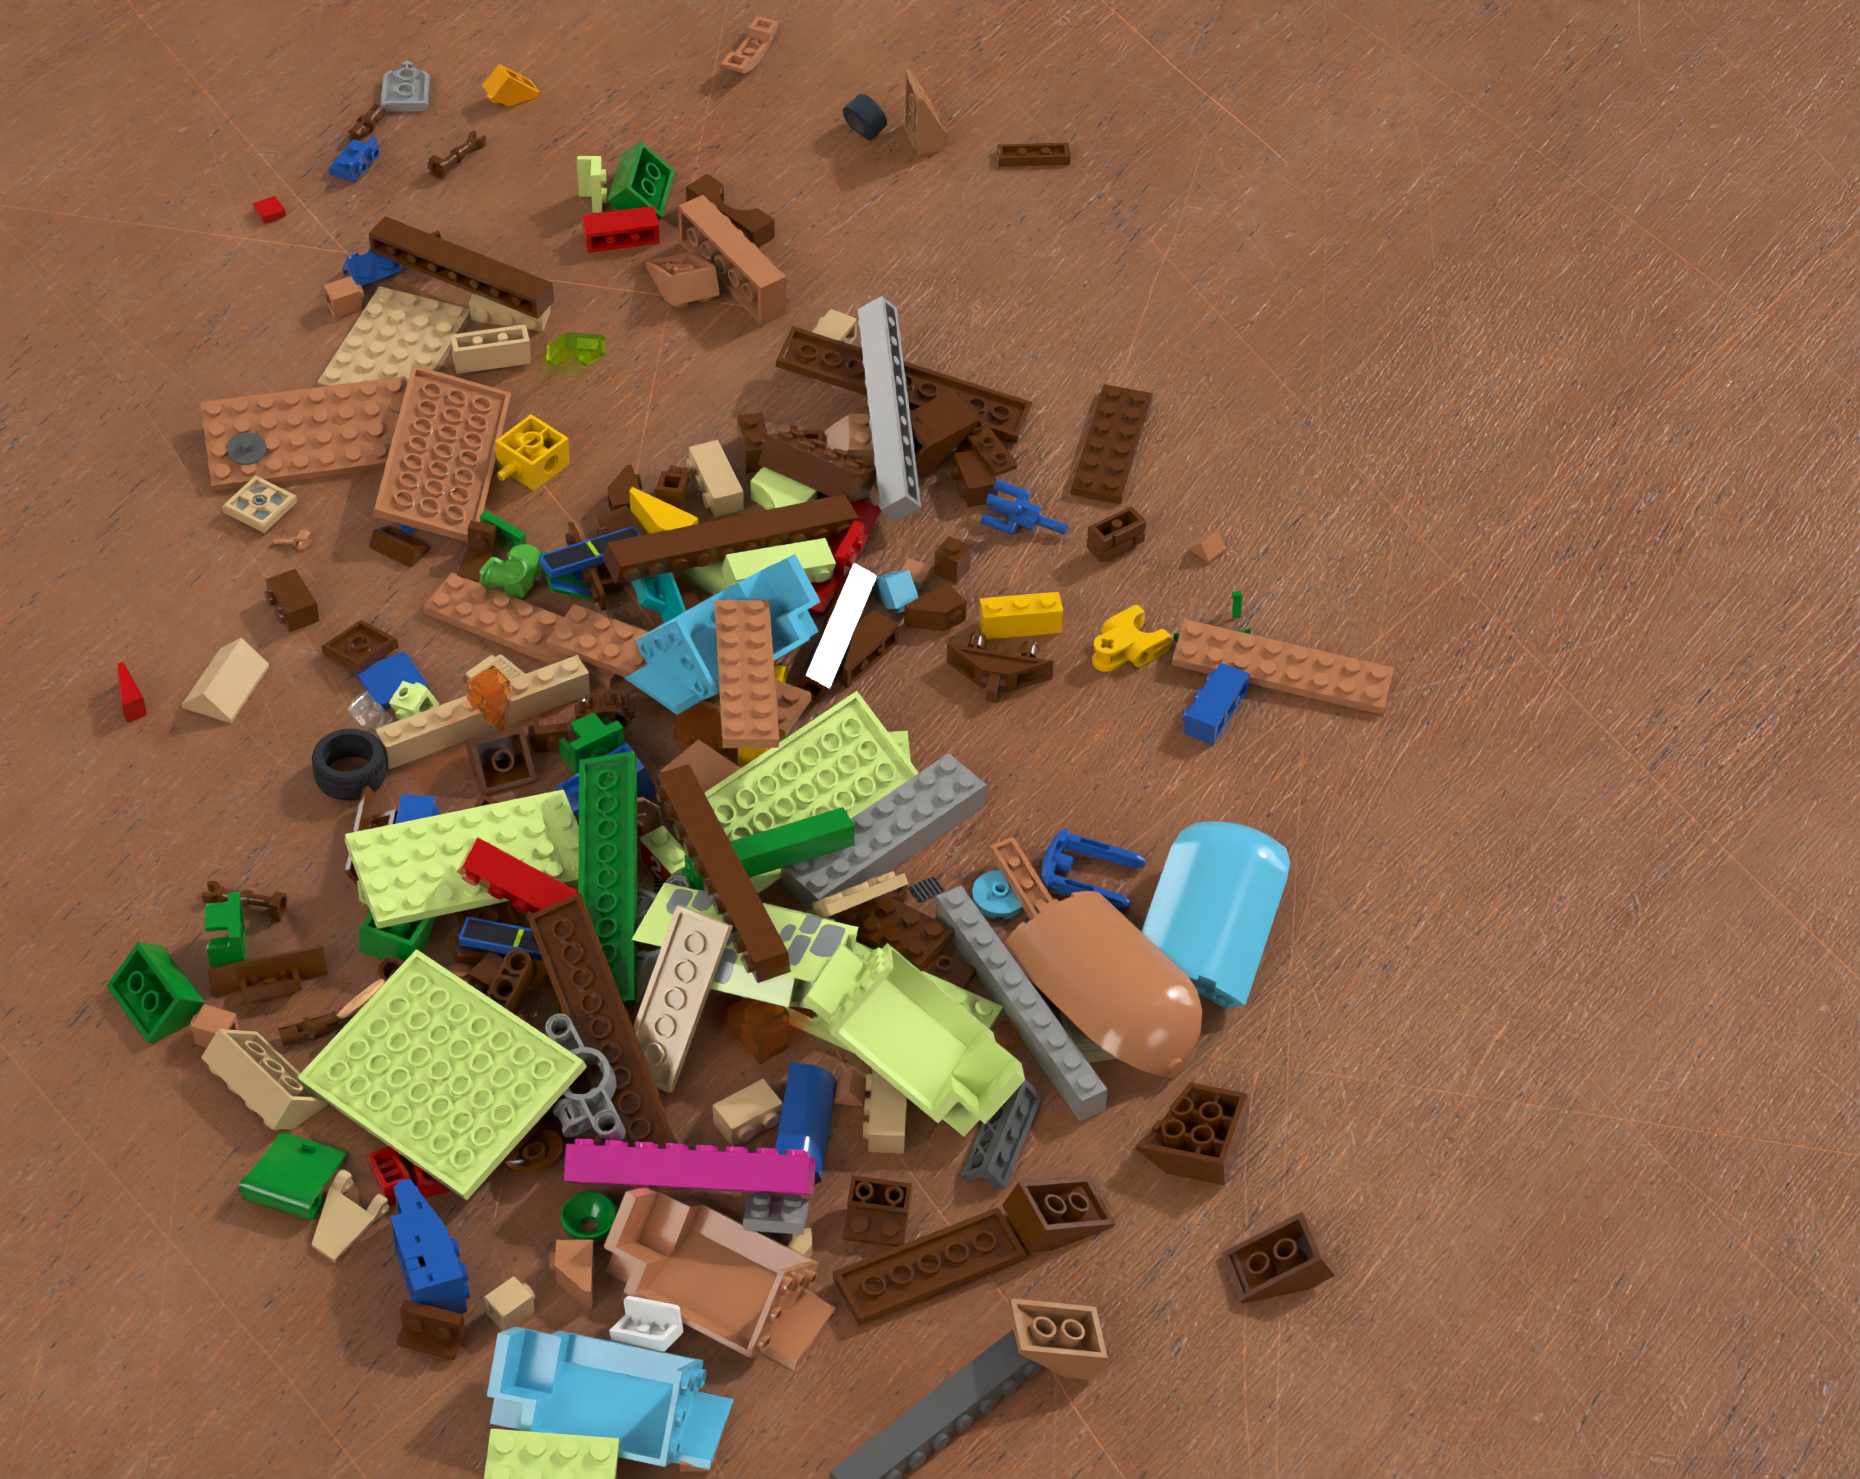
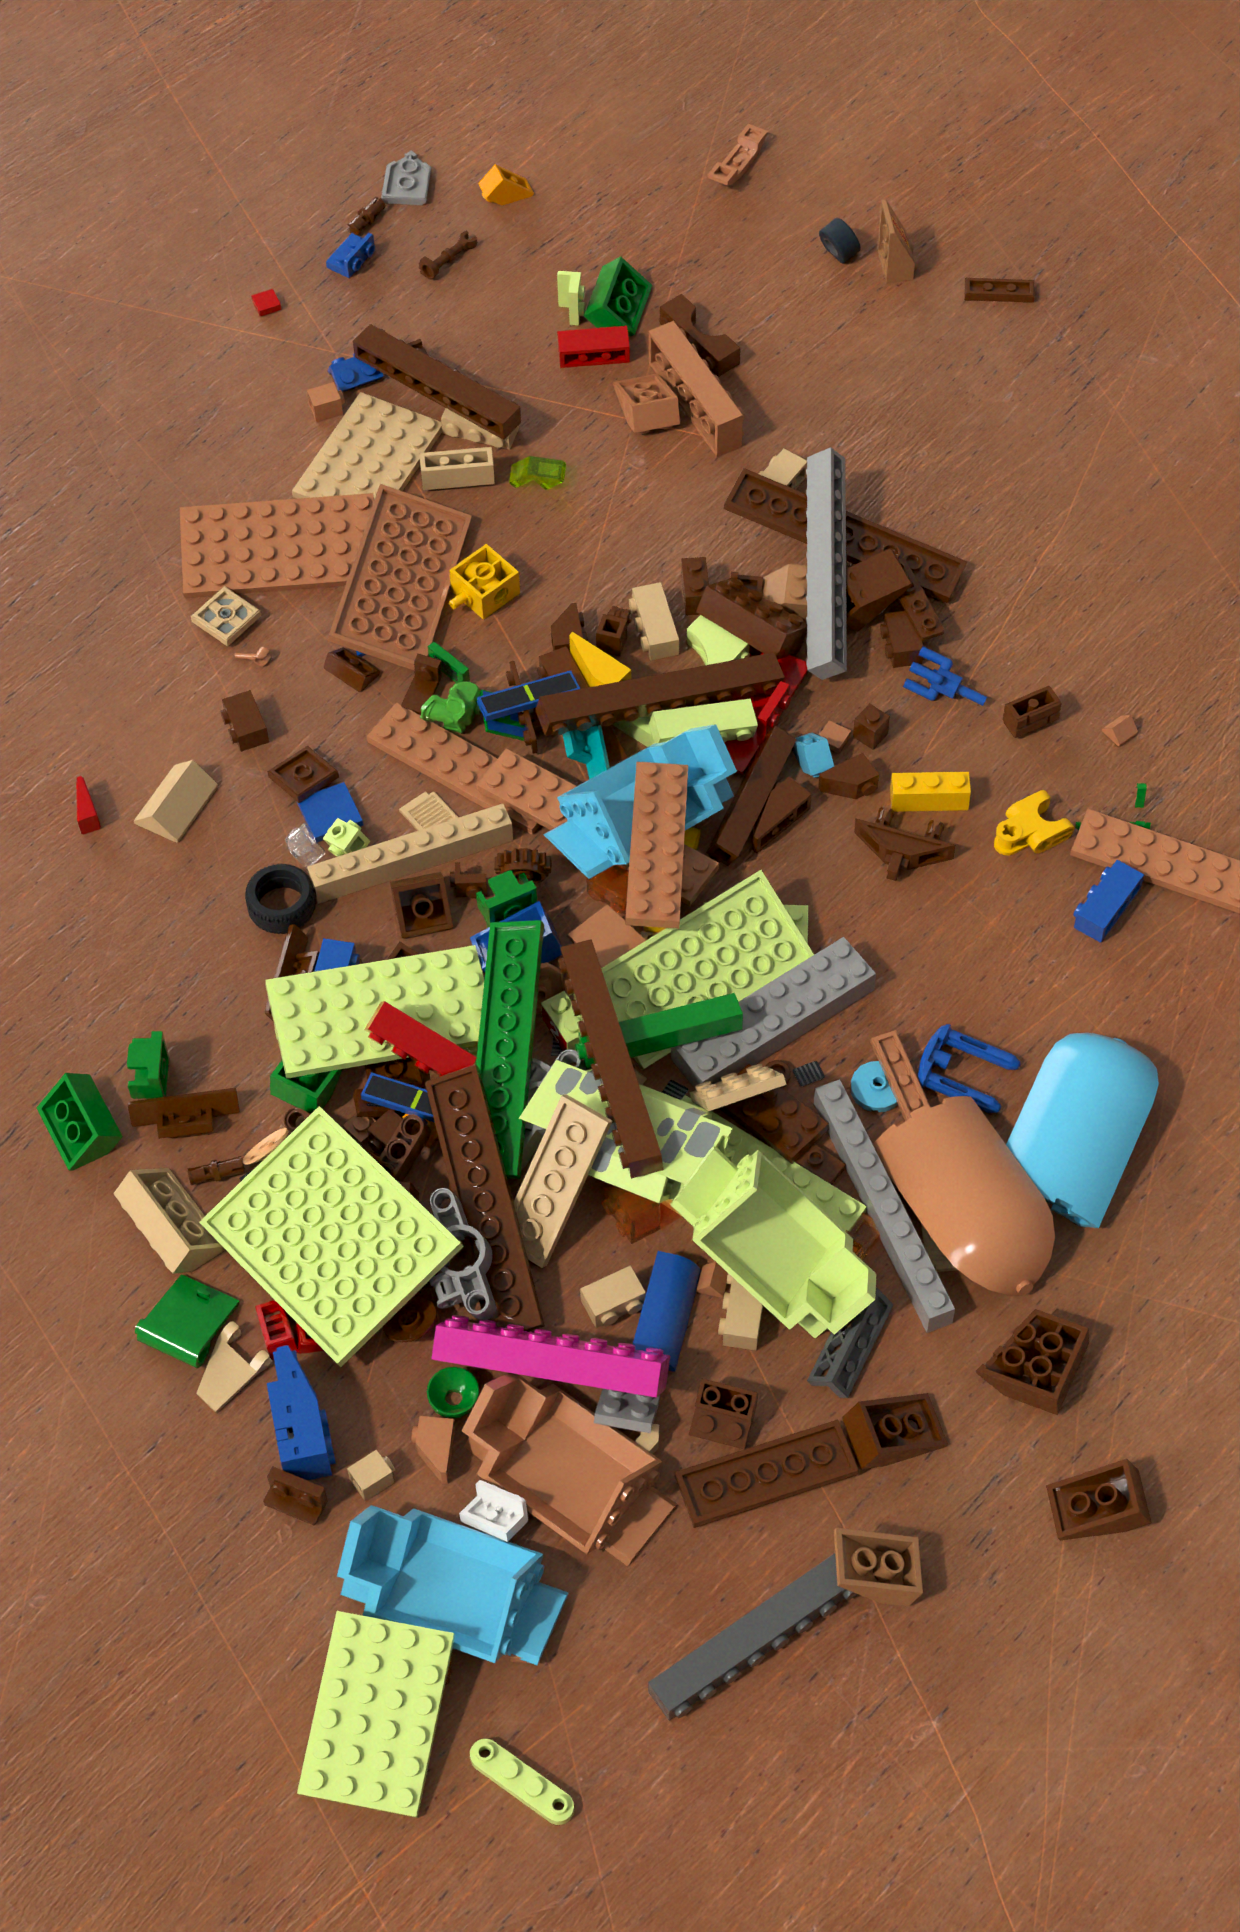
camera: 10 degrees right, 10 degrees up
nougat brick [190,1004,239,1048] -> none
reddish brown piece [201,881,288,921] -> none
dark grey piece [227,432,266,465] -> none
clear orange slope [466,665,511,732] -> none
reddish brown plate [1071,384,1153,504] -> none

